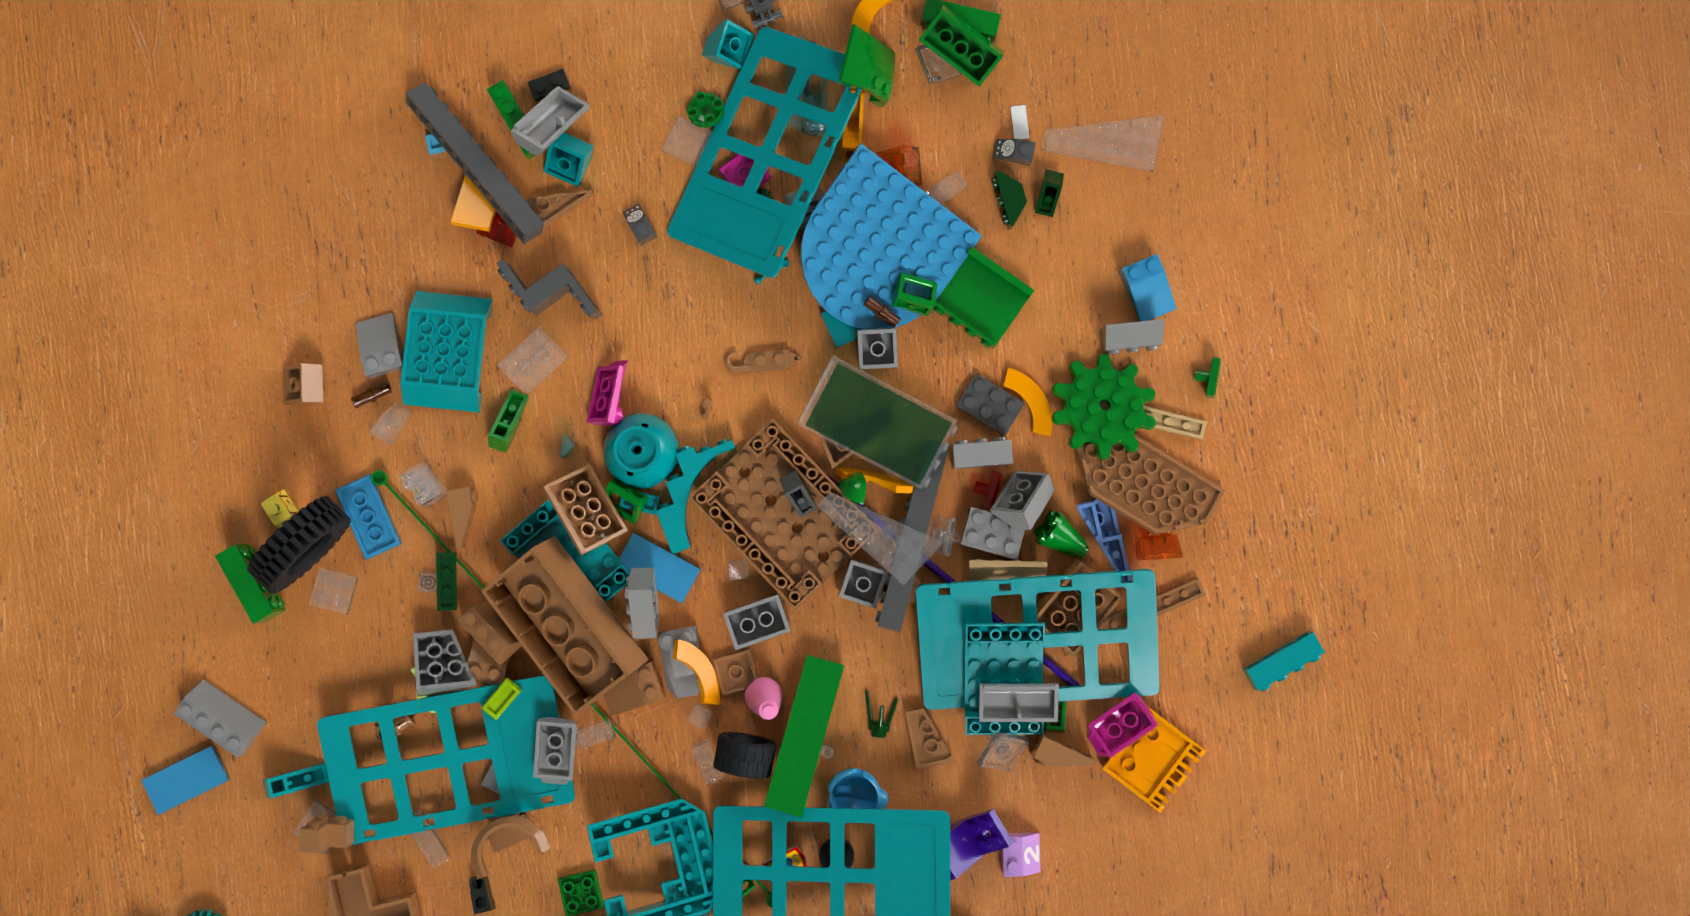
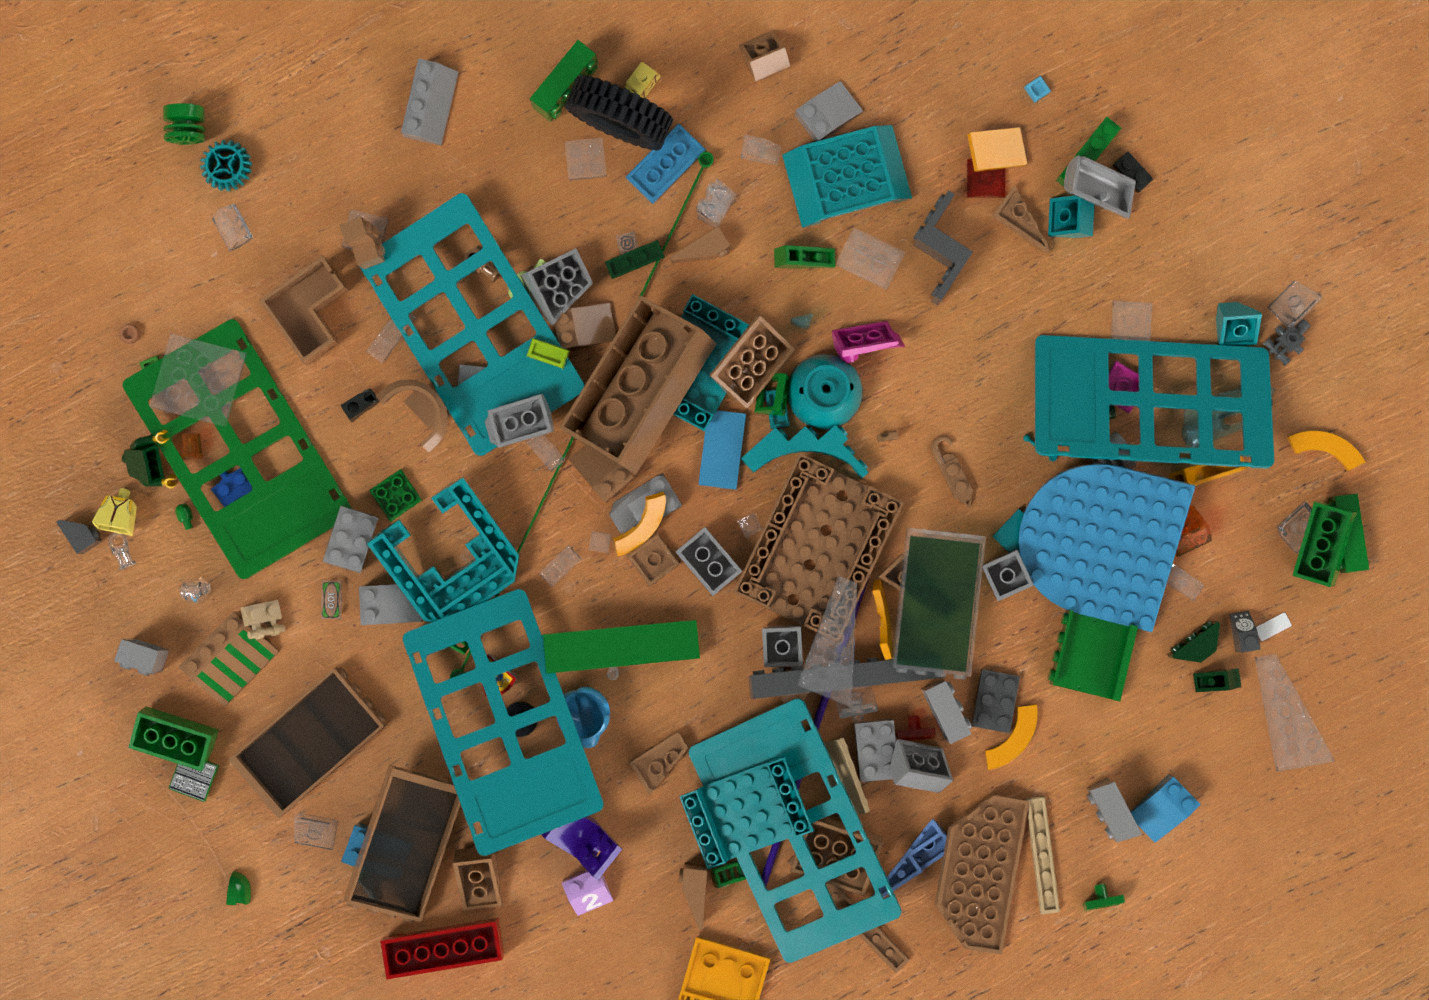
camera: 70 degrees right, 0 degrees up
dark azure tile [141,745,230,815] -> none
teal slope [262,763,329,799] -> none
reddish brown pin [351,382,392,409] -> none
dark grey brick [406,82,544,244] -> none
medium nougat slope [457,601,522,665] -> none
dark grey slope [623,204,657,246] -> none
light grey brick [625,568,659,639] -> none
green dish [687,91,725,128] -> none
black tyre [713,732,776,779] -> none
bright pink cone [745,677,783,720] -> none
dark grey slope [779,470,817,518] -> none
green slope [838,24,895,107] -> none
green brick [839,473,866,505] -> none
reddish brown pin [863,295,901,328] -> none
dark green plant [865,690,898,738] -> none
green tile [891,272,937,316] -> none
clear tile [977,732,1029,771] -> none
light grey container [979,683,1059,722] -> none
green cone [1033,510,1089,559] -> none
green plate [1051,353,1156,460] -> none
dark pink slope [1087,693,1158,758] -> none
clear orange slope [1135,532,1182,560] -> none

